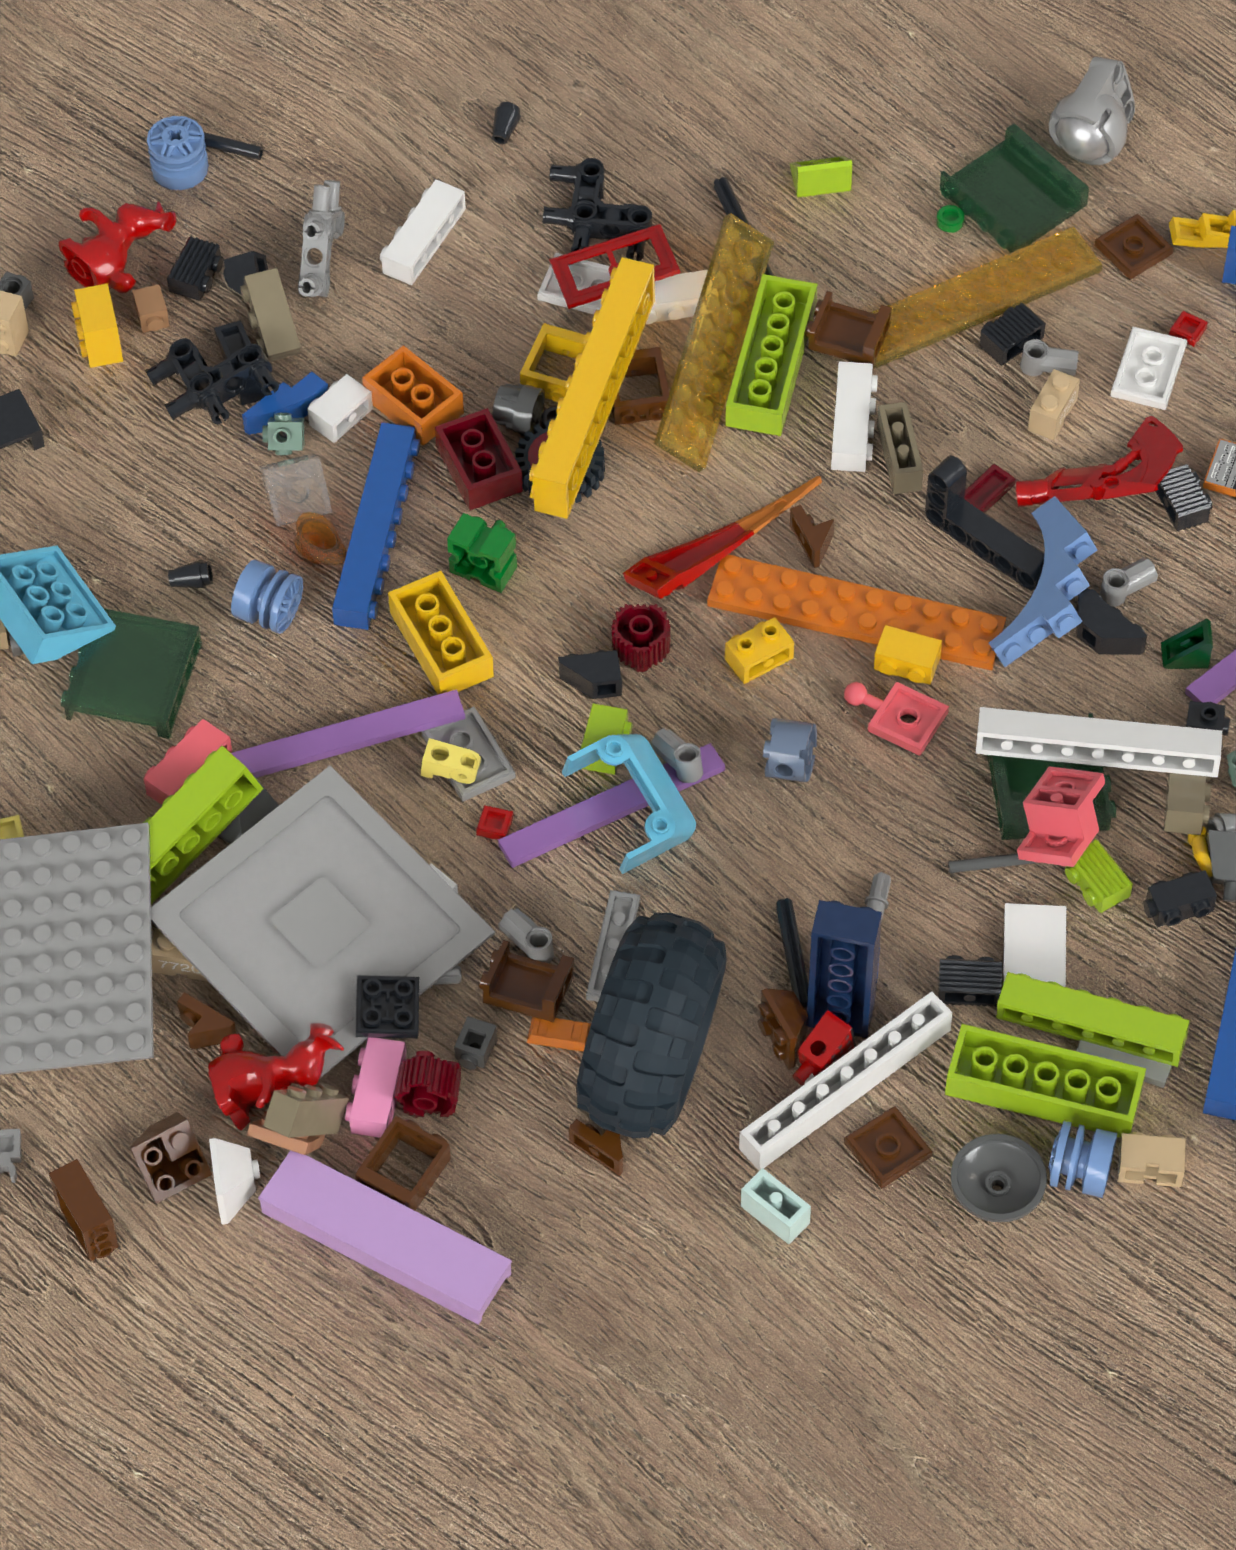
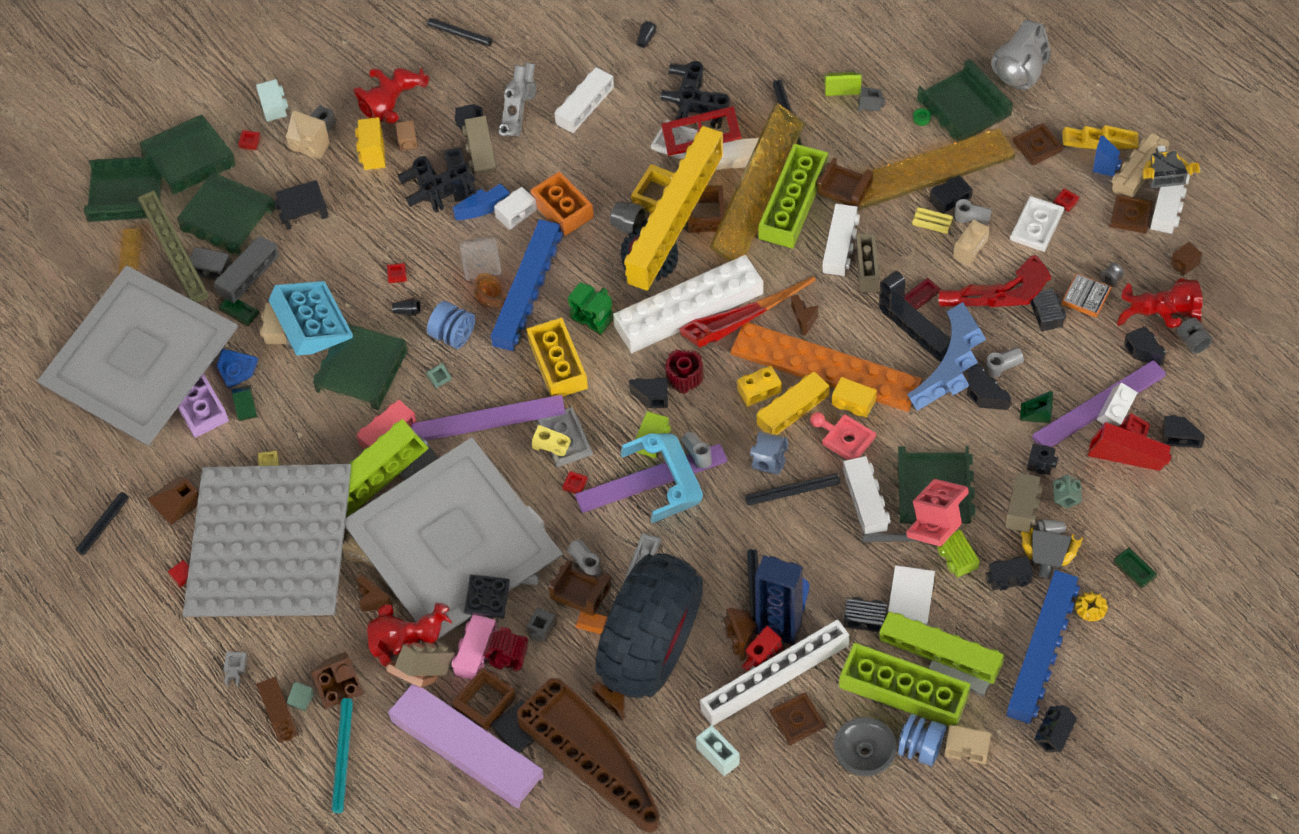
camera: 10 degrees right, 0 degrees up
medium blue wheel [147,116,209,190] -> none
black brick [167,236,224,301] -> none
white slope [209,1138,260,1224] -> none
sand green brick [262,413,305,455] -> none
dark red brick [435,408,523,511] -> none
light grey axle [865,872,891,923] -> none
white brick [975,707,1222,777] -> none
none -> sand green slope [287,681,314,711]
none -> teal axle [331,698,353,814]
none -> red tile [387,263,407,283]
none -> sand green slope [425,363,452,388]
none -> black tile [491,700,546,753]
none -> reddish brown beam [517,678,659,833]
none -> white brick [613,255,763,354]
none -> black axle [745,473,840,506]
none -> yellow brick [757,372,830,435]
none -> white brick [843,456,890,534]
none -> dark grey brick [858,87,885,112]
none -> light yellow tile [912,207,953,234]

